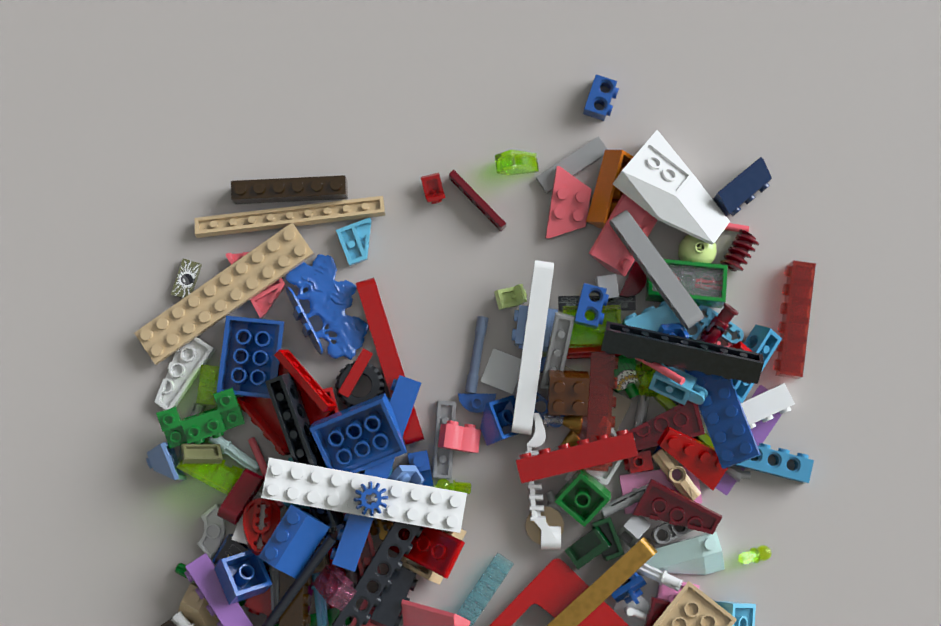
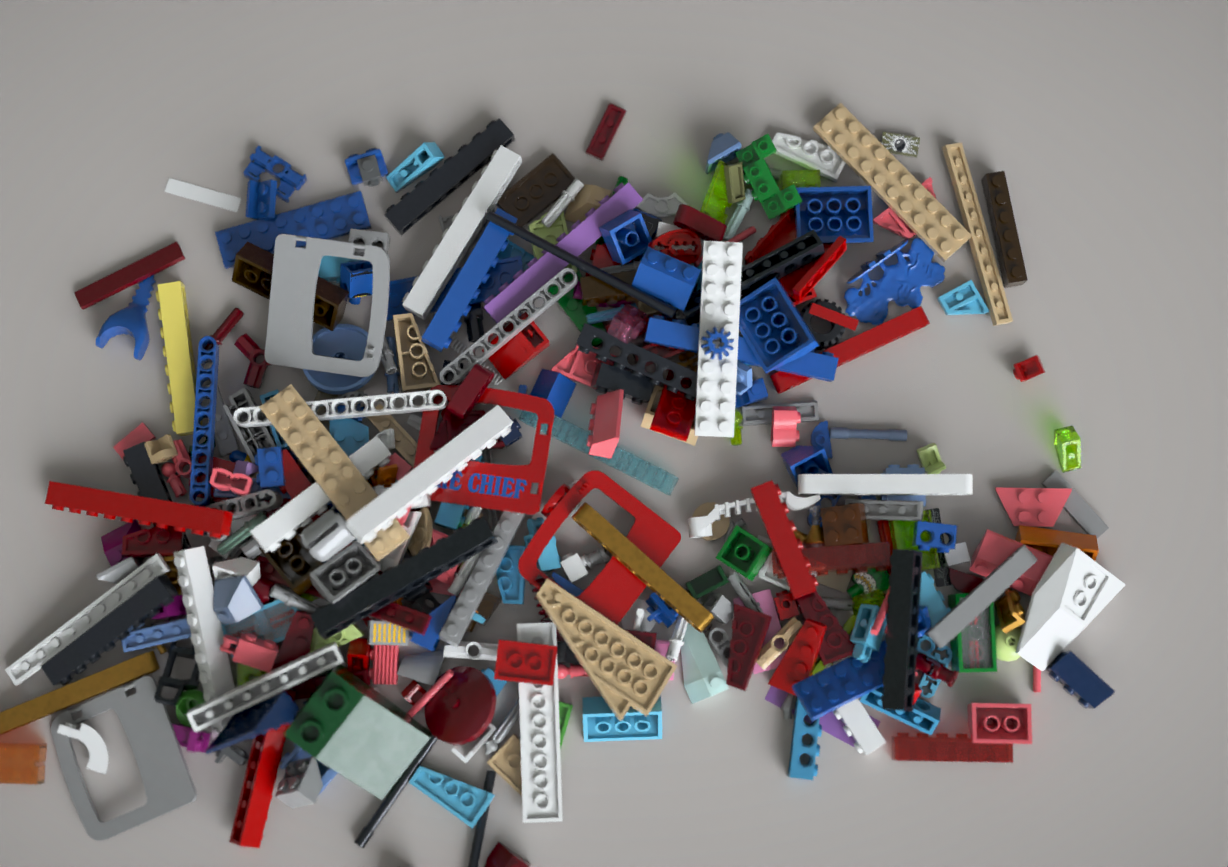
camera: 80 degrees right, 0 degrees up
dark red tile [449,169,506,231] -> none
white sticker [481,349,521,394] -> none
dark green panel [564,526,612,570] -> none
blue brick [583,74,619,121] -> none
dark red piece [720,229,759,272] -> none
clear neon green axle [738,545,772,565] -> none
none -> dark red tile [586,103,626,161]
none -> coral slope [967,703,1032,744]
none -> pearl gold bracket [994,587,1025,634]

